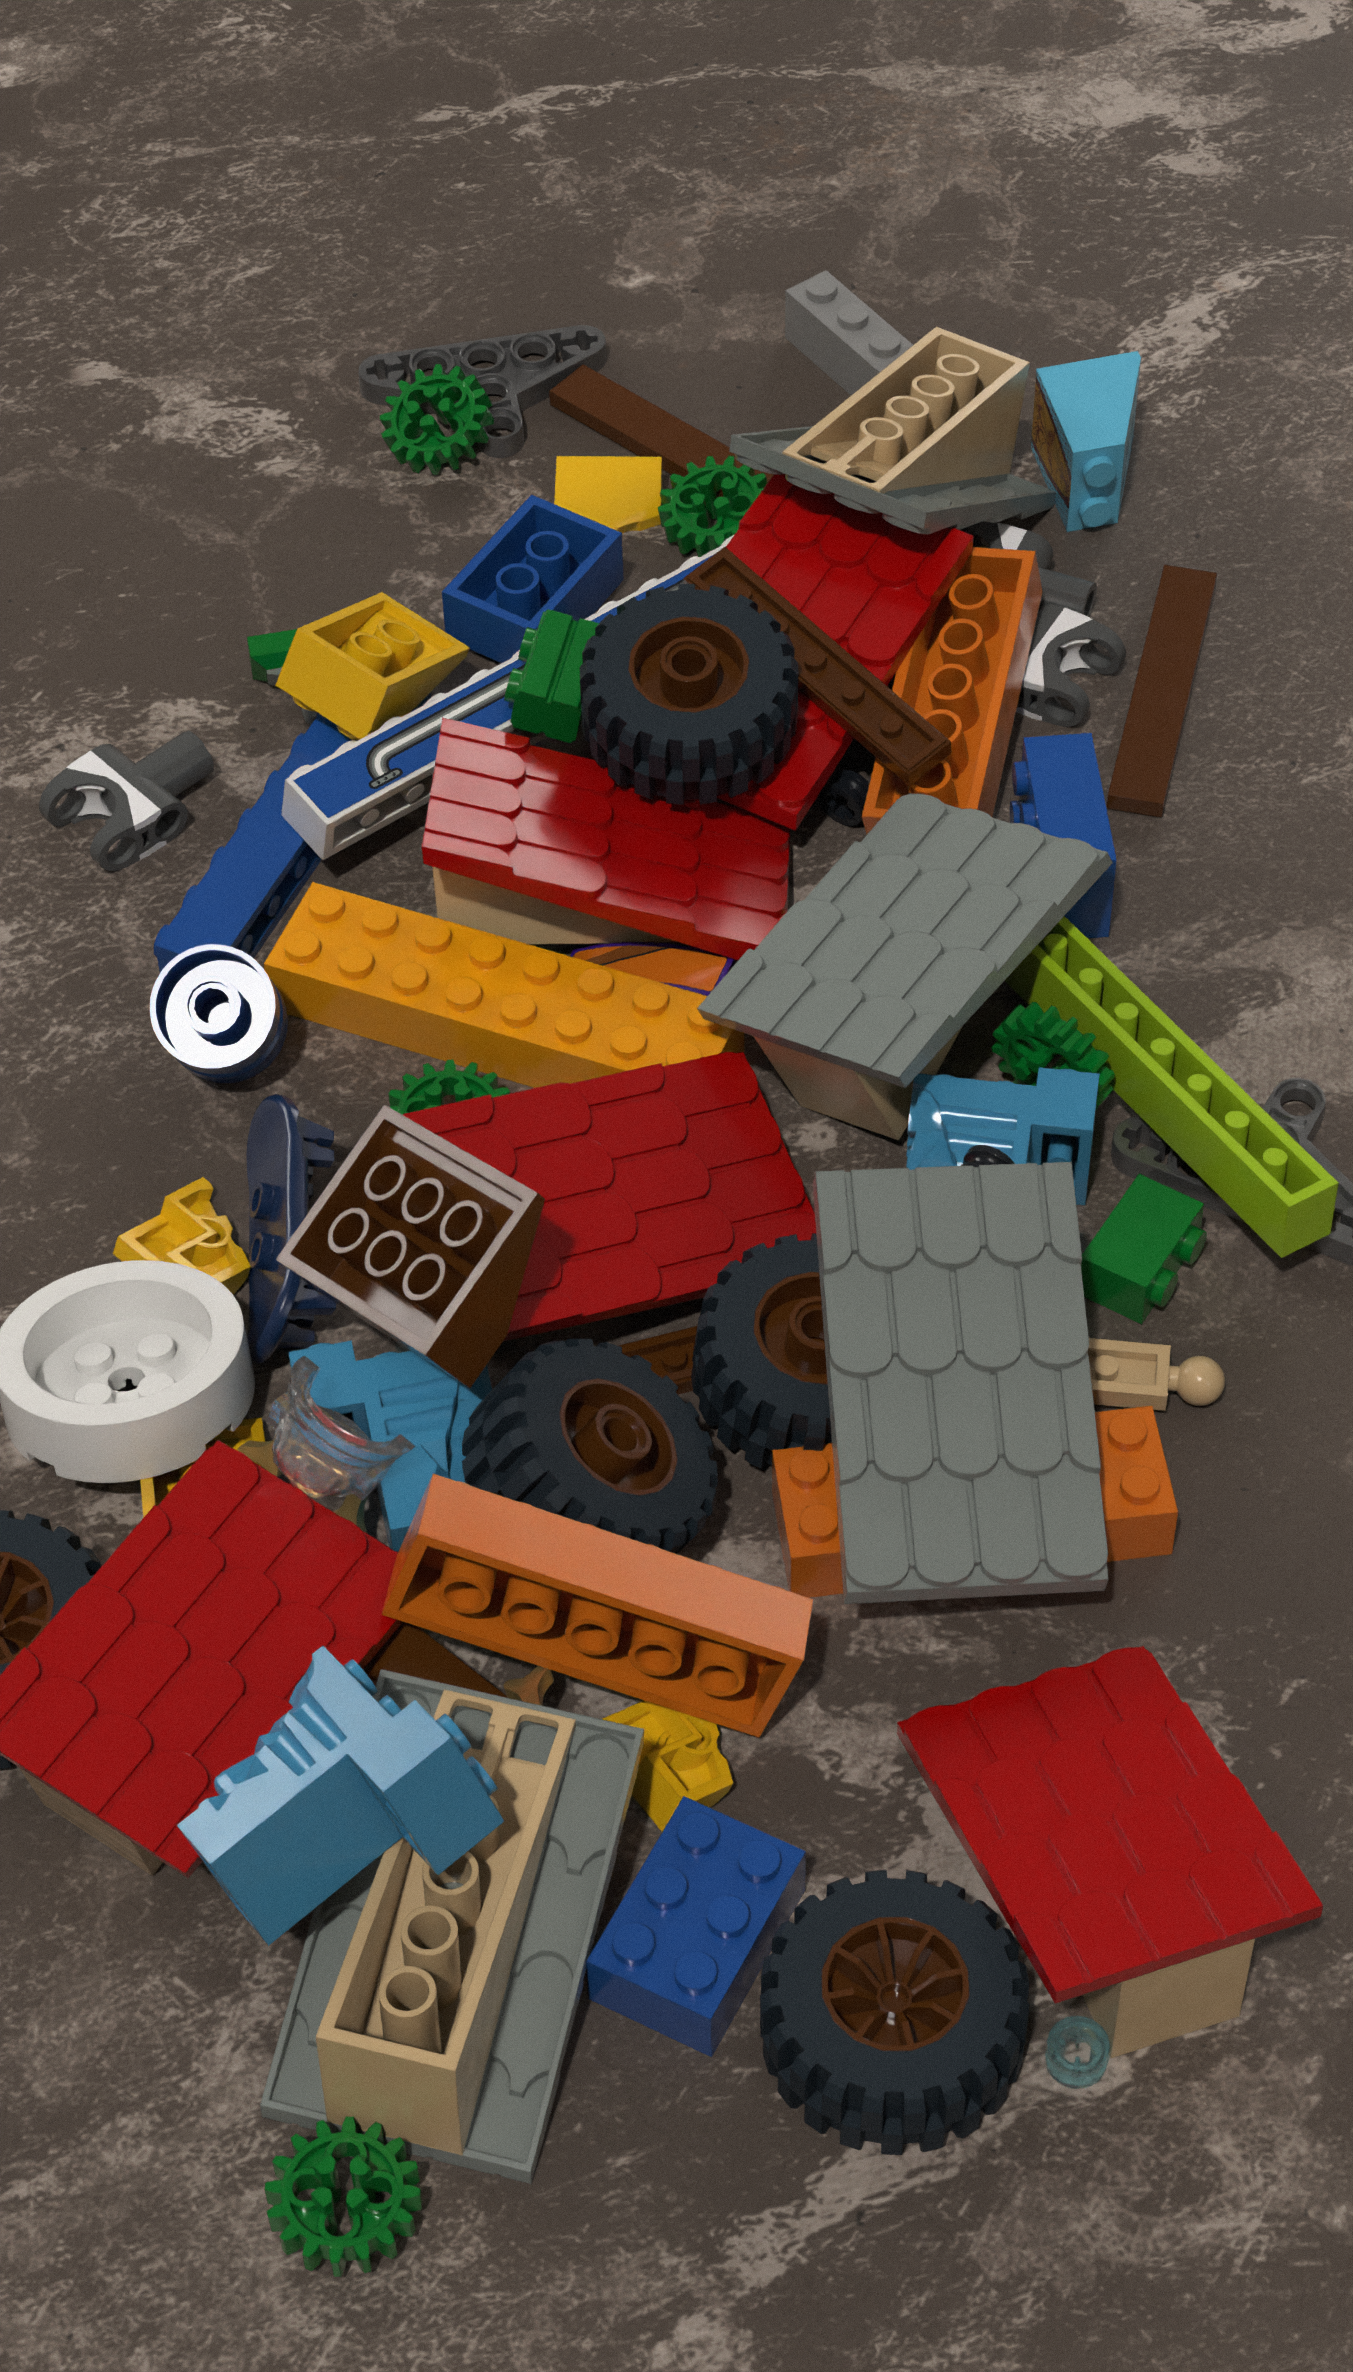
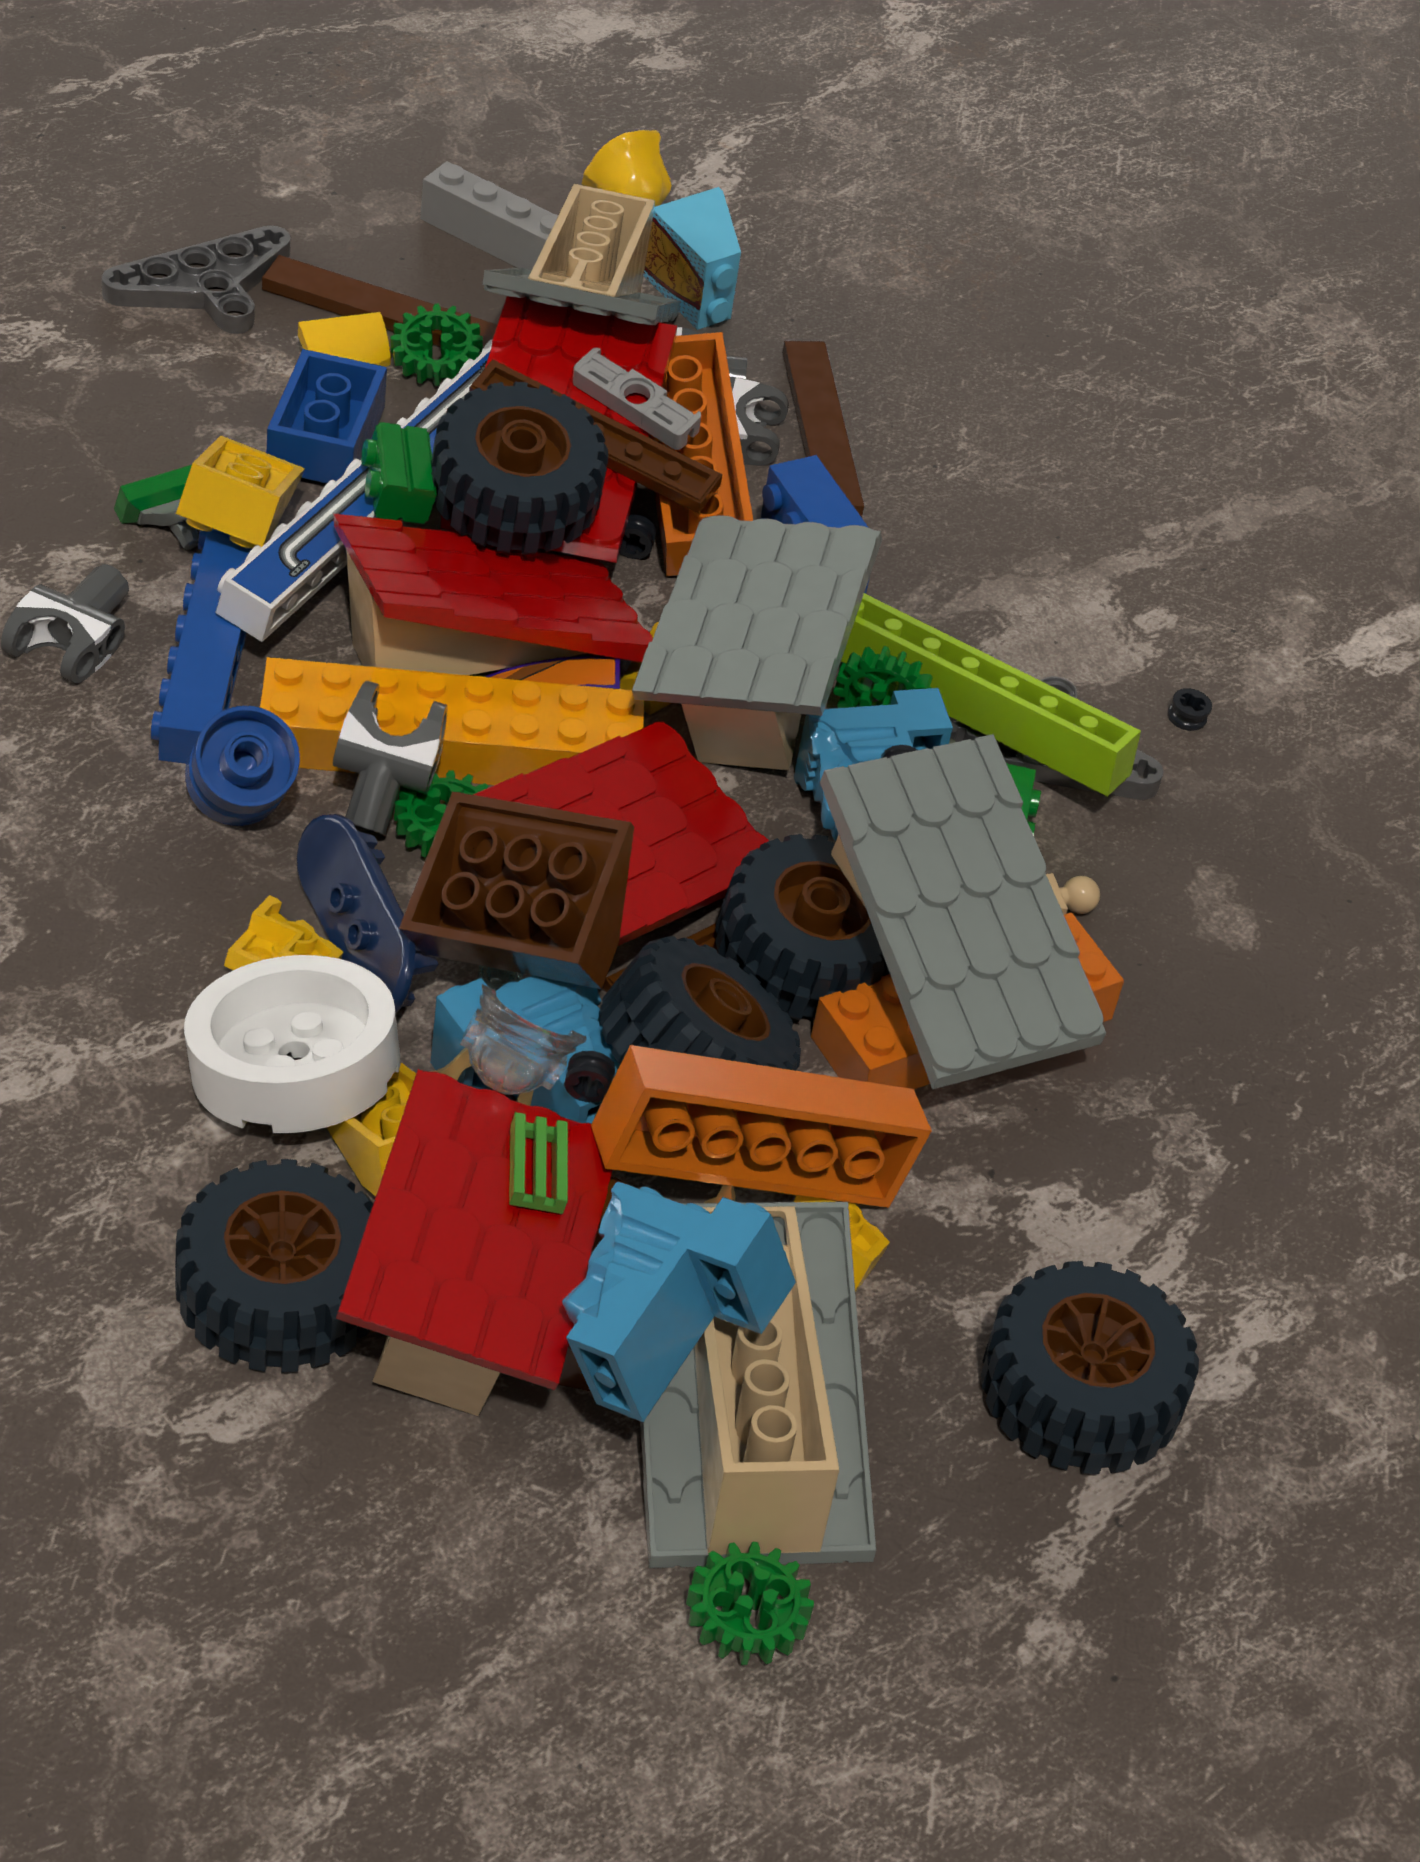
camera: 30 degrees left, 5 degrees down
green gear [380,364,494,475] -> none
blue brick [586,1796,806,2057] -> none
red piece [897,1646,1323,2058] -> none
clear light blue bush [1045,2016,1110,2089] -> none
none -> dark grey connector [333,680,448,835]
none -> bright green tile [509,1112,568,1214]
none -> black bush [564,1051,616,1102]
none -> light grey piece [573,348,701,450]
none -> yellow piece [582,130,672,207]

